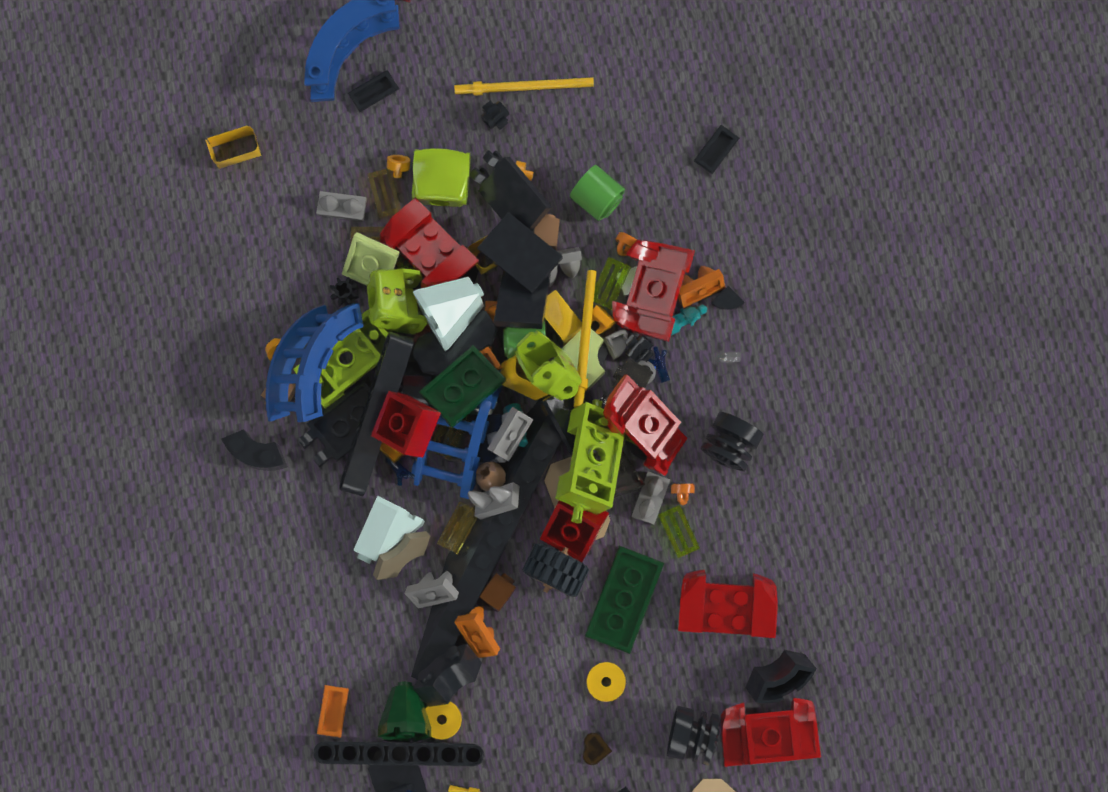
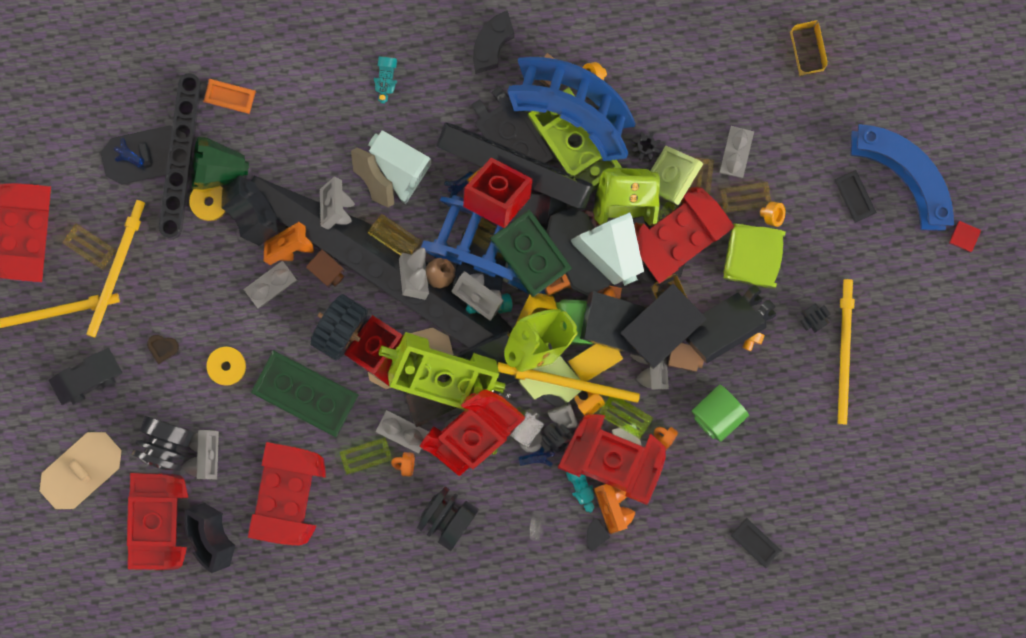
camera: 95 degrees right, 5 degrees up
none -> light grey tile [182,430,219,479]
none -> light grey tile [244,261,297,309]
none -> teal piece [374,56,397,104]

